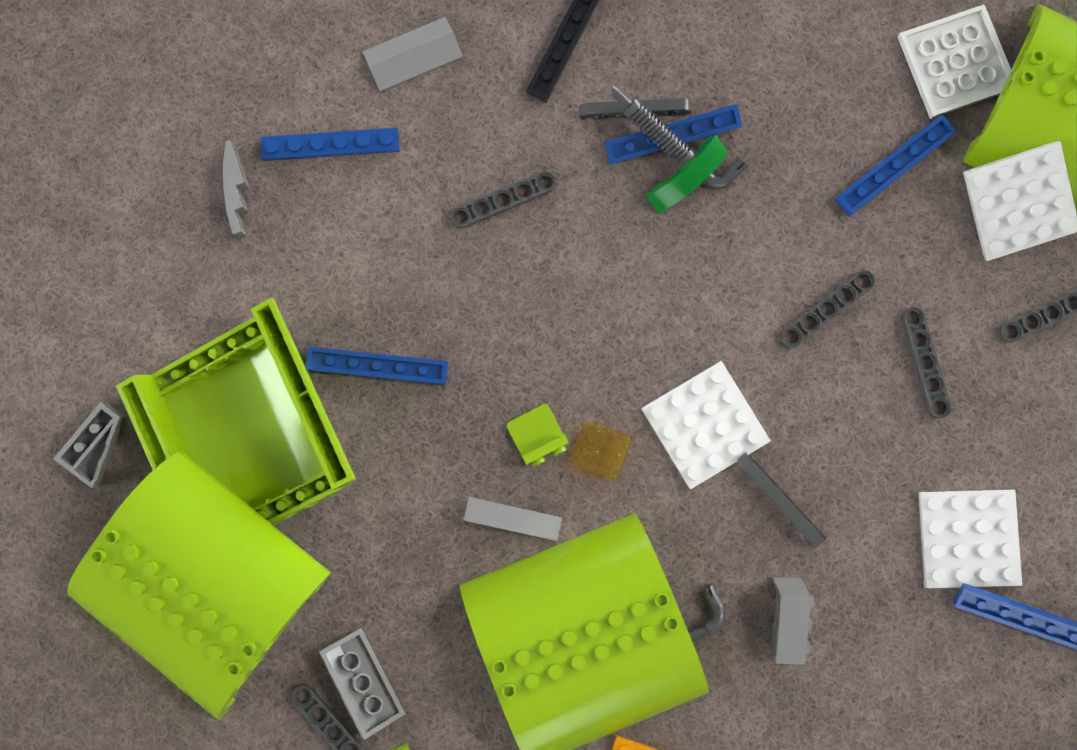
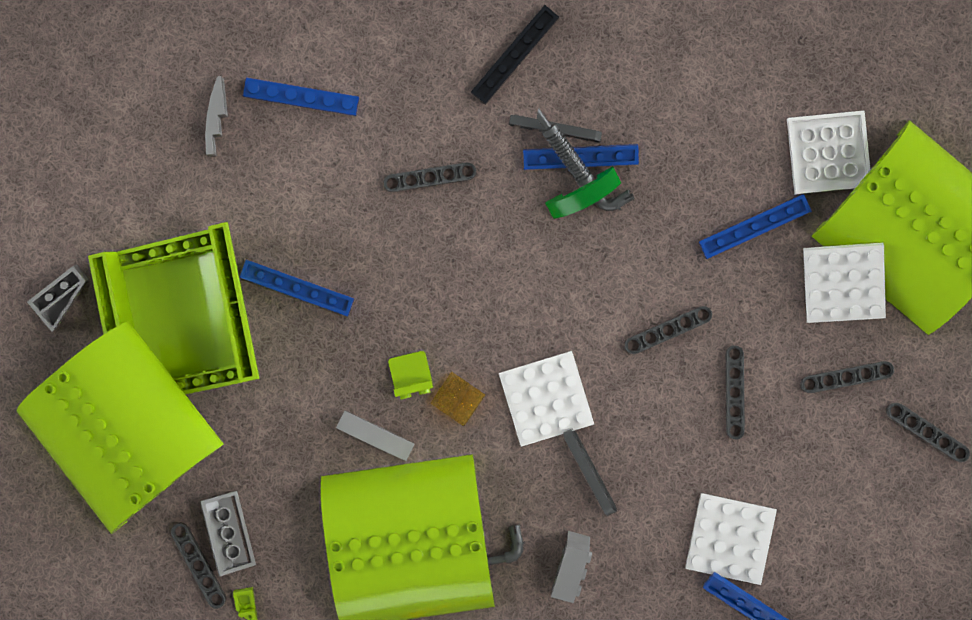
camera: 15 degrees right, 5 degrees up
light grey slope [362,17,463,92] -> none

